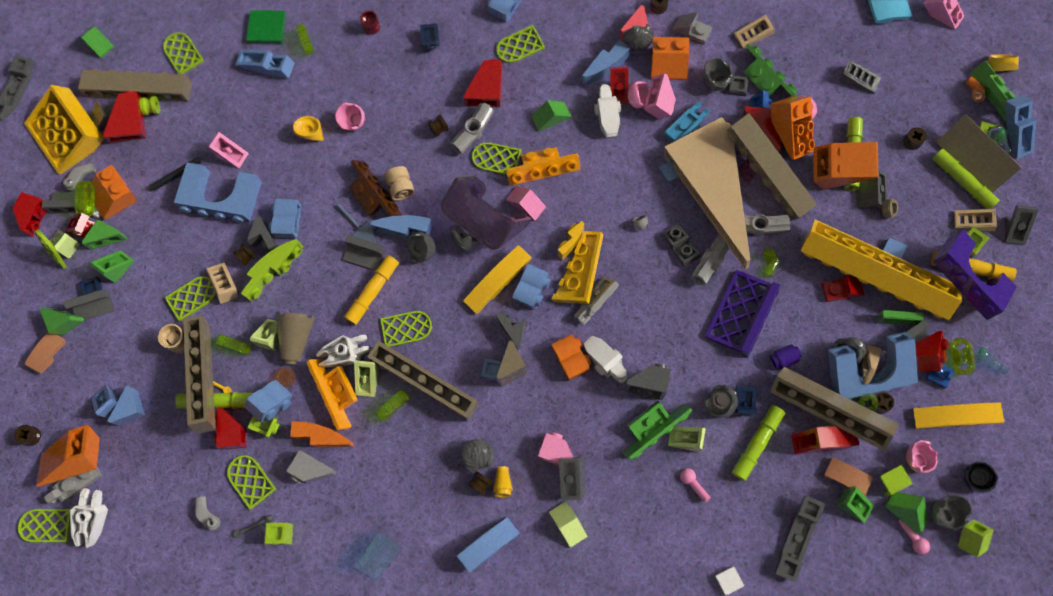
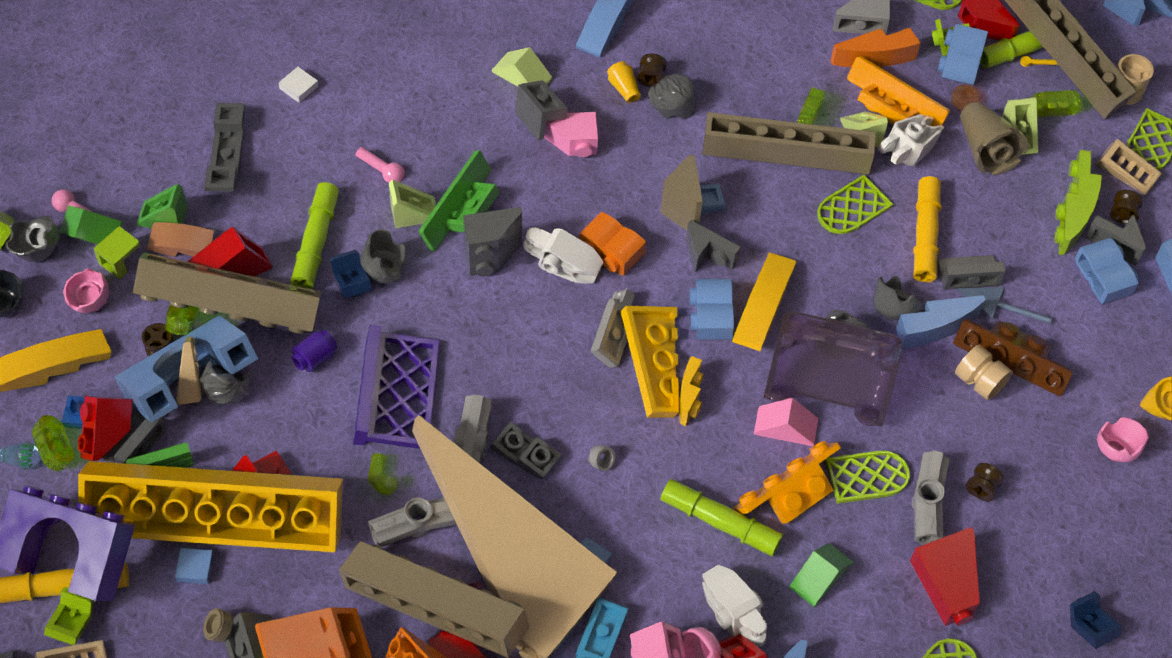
camera: 145 degrees right, 15 degrees down
none -> lime piece [660,478,784,557]

